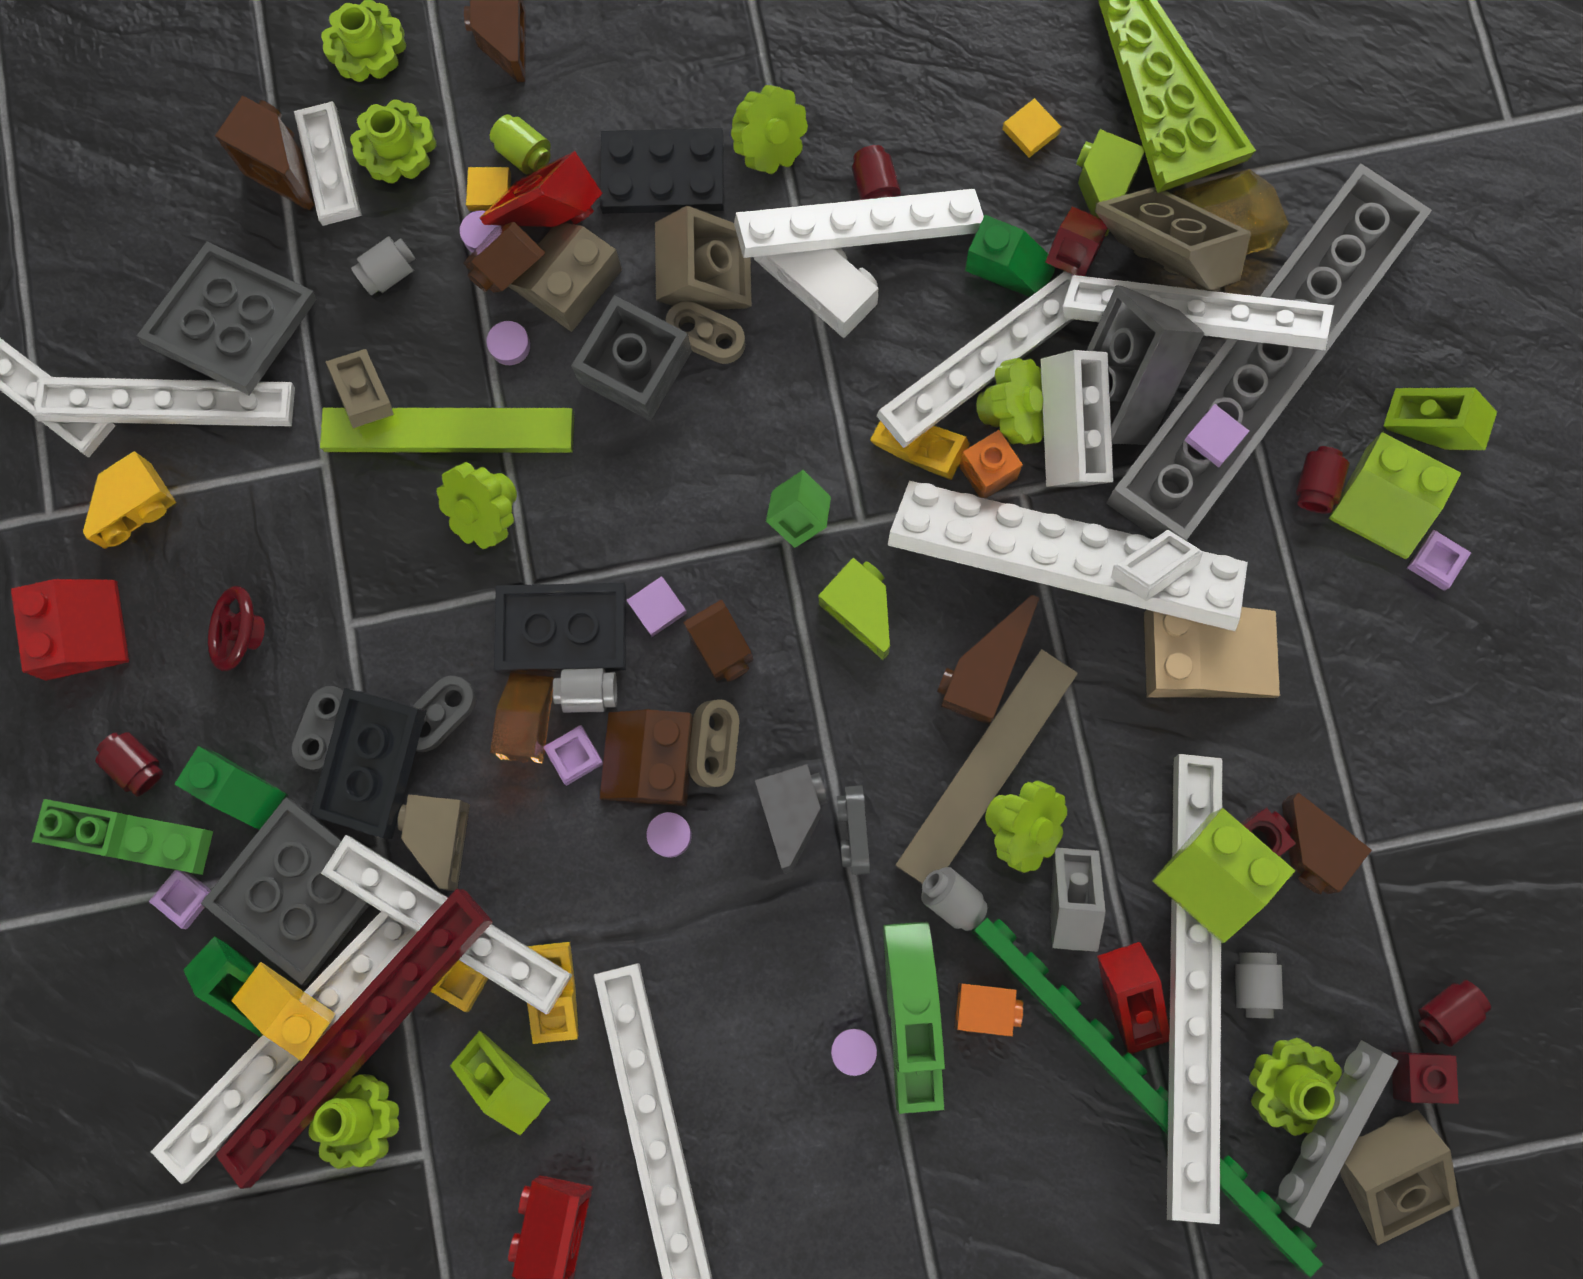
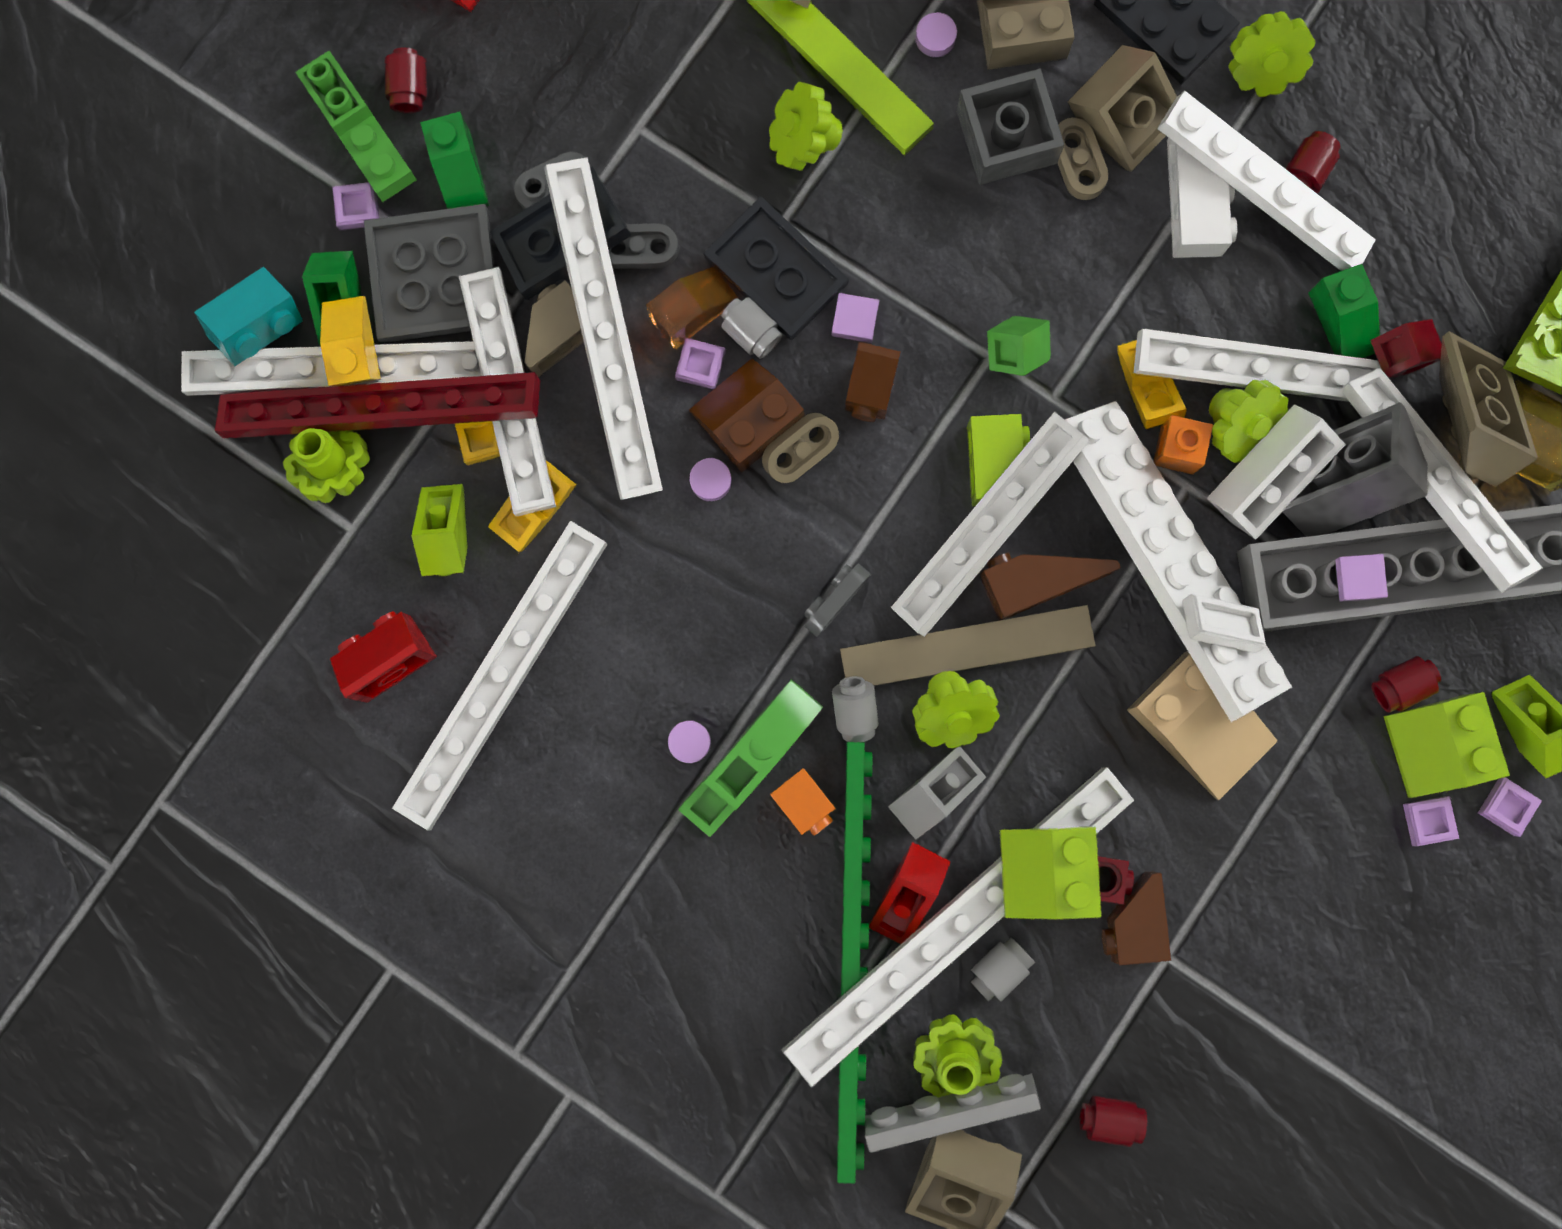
camera: 45 degrees right, 5 degrees up
dark red piece [208,586,265,671] -> none
flat silver slope [755,764,827,874] -> none
yellow tile [1002,98,1061,158] -> none
lime slope [1076,129,1145,236] -> none
dark red brick [1391,1052,1459,1104] -> none
none -> teal brick [194,267,303,366]
none -> white plate [544,157,663,500]
none -> white plate [891,412,1090,637]
none -> lavender tile [1478,777,1542,837]

